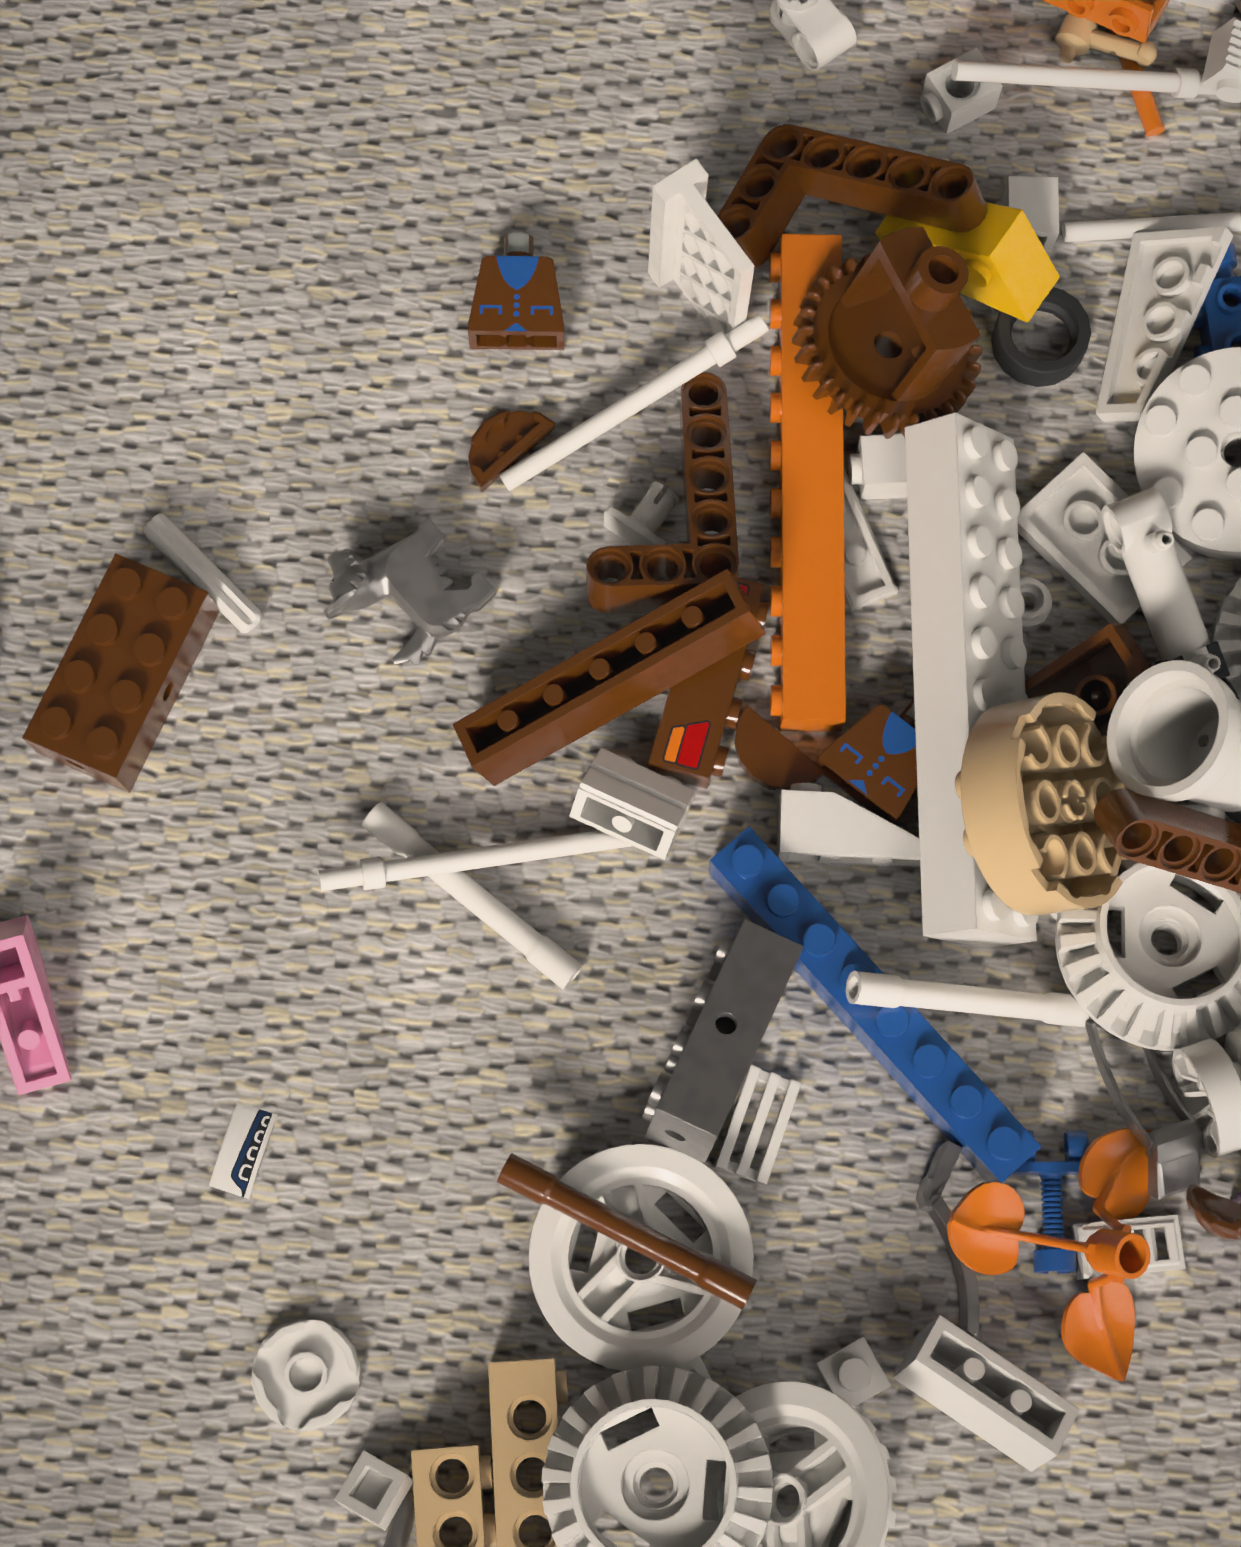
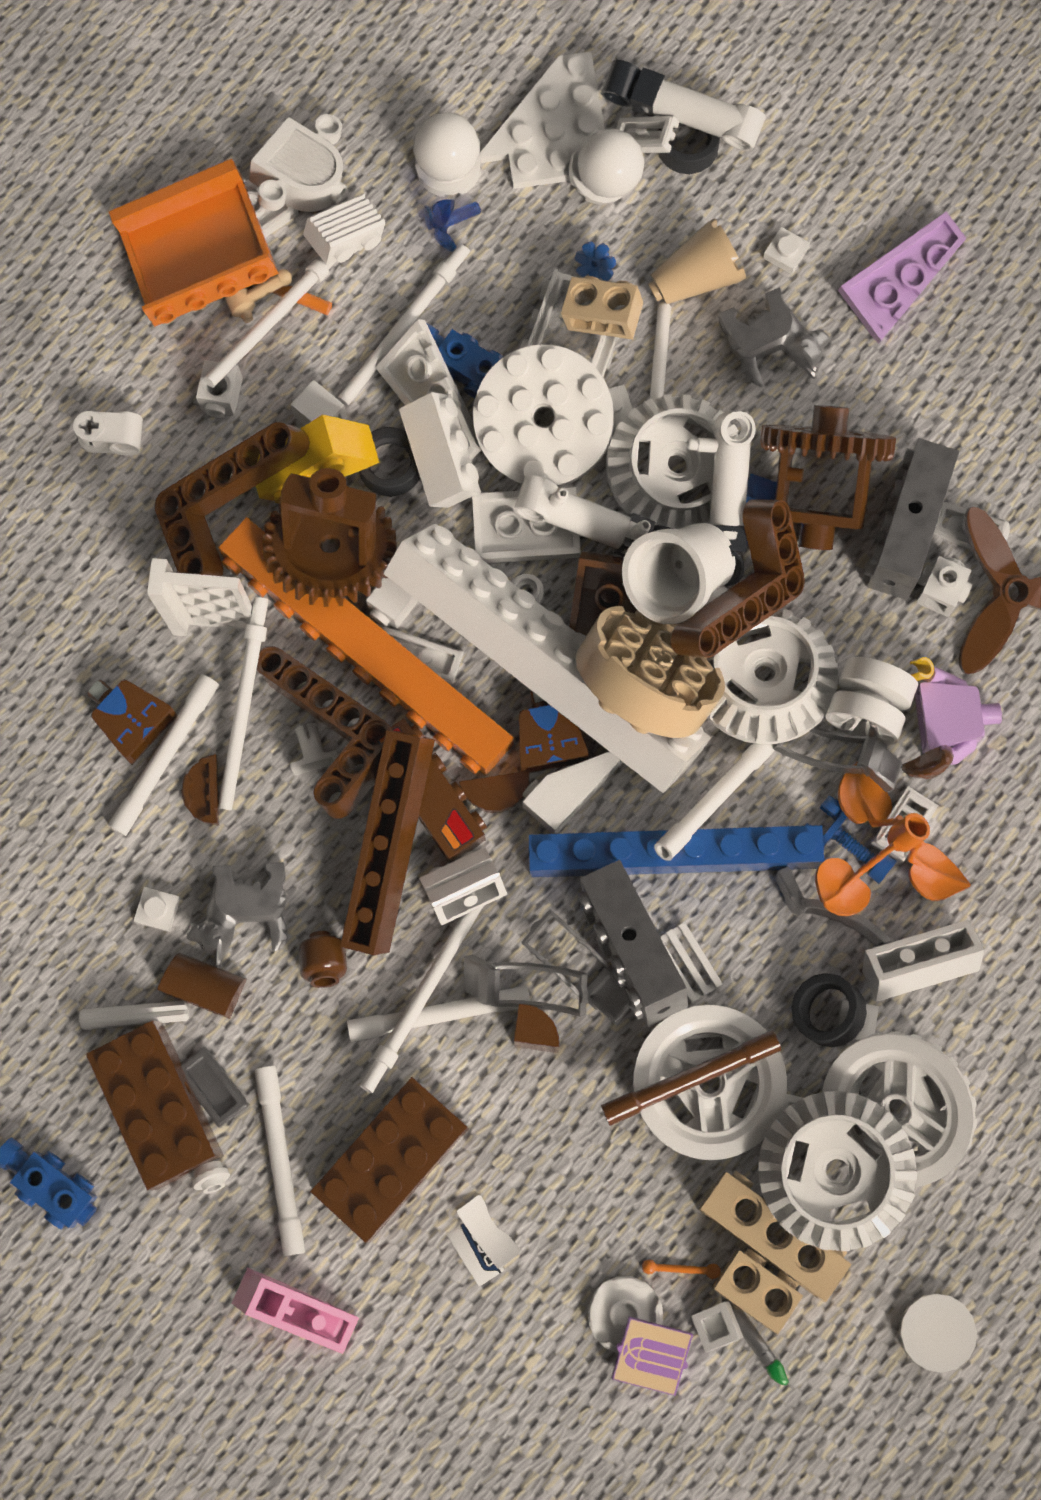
camera: 45 degrees left, 0 degrees up
none -> white piece [108,674,219,836]
none -> white plate [133,887,181,933]
none -> reddish brown brick [157,953,247,1019]
none -> flat silver tile [181,1046,249,1128]
none -> white plate [192,1161,230,1194]
none -> white piece [254,1066,306,1257]
none -> reddish brown head [298,931,347,988]
none -> reddish brown brick [310,1077,469,1243]
none -> white brick [399,392,481,508]
none -> white sticker [457,1195,521,1269]
none -> flat silver piece [463,954,588,1017]
none -> reddish brown brick [514,1004,559,1053]
none -> flat silver piece [521,909,631,1025]
none -> piece [611,1316,693,1396]
none -> orange hinge [642,1259,721,1279]
none -> black tyre [791,973,867,1048]

